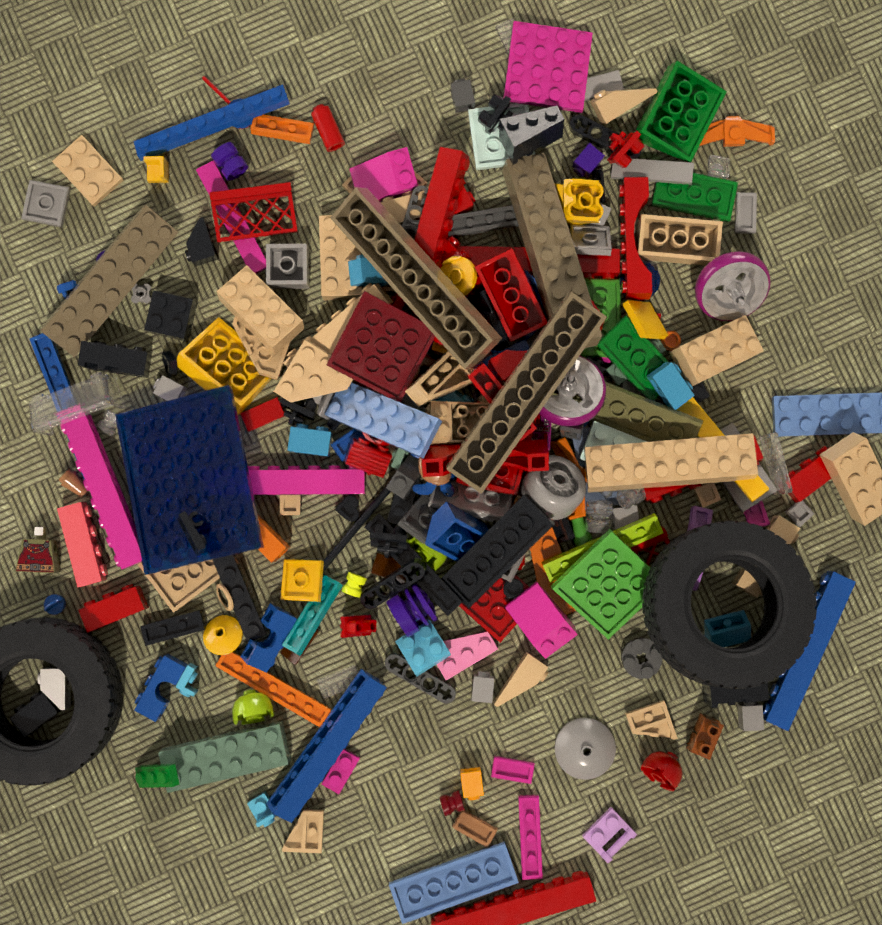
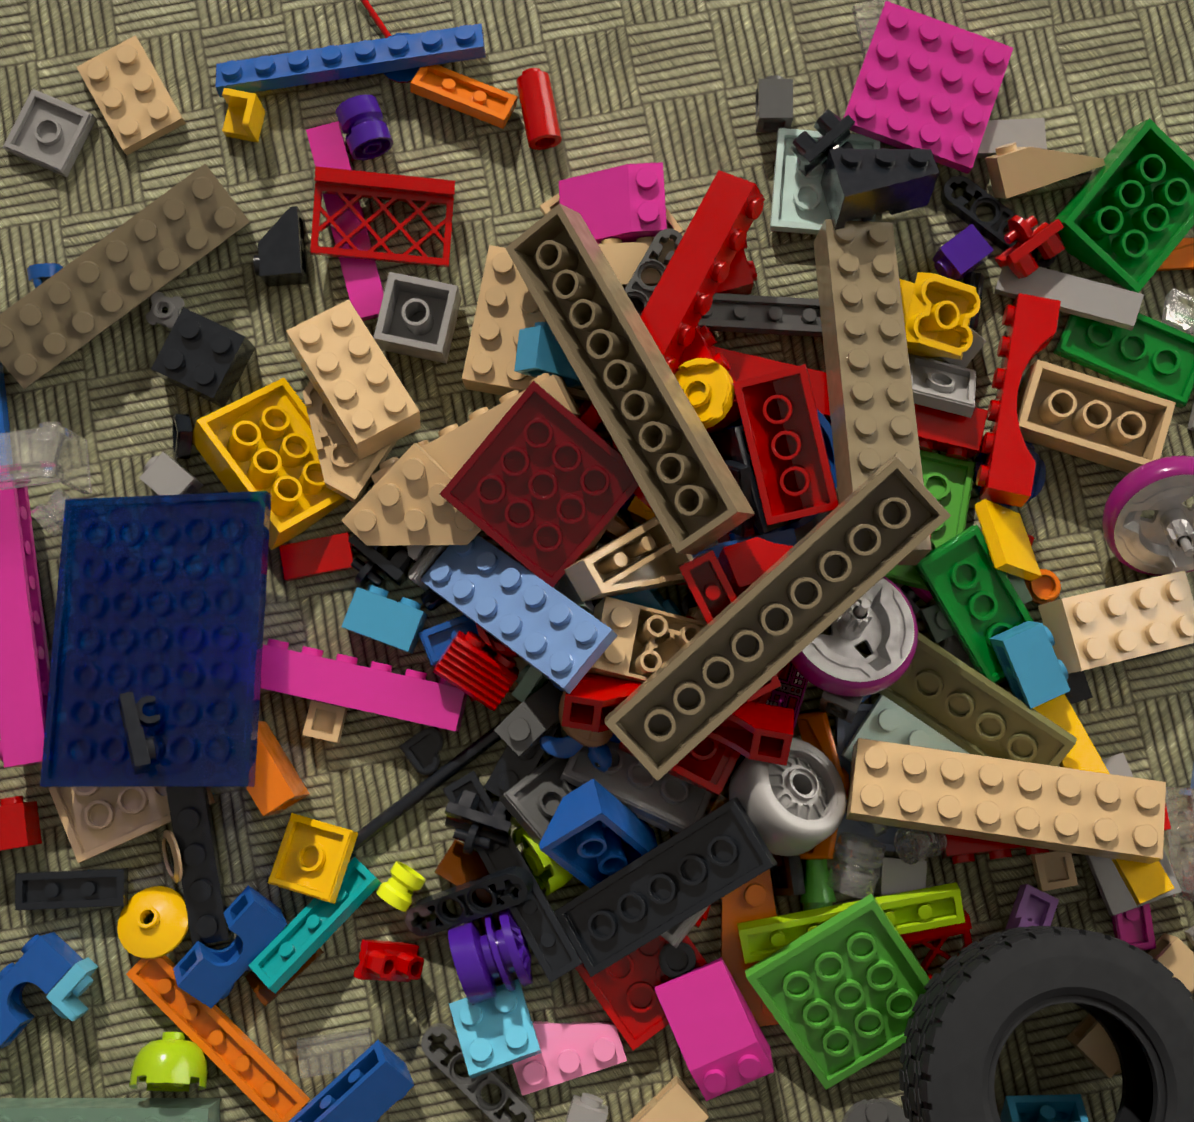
camera: 20 degrees right, 5 degrees down
black wedge [78,341,152,378] -> none

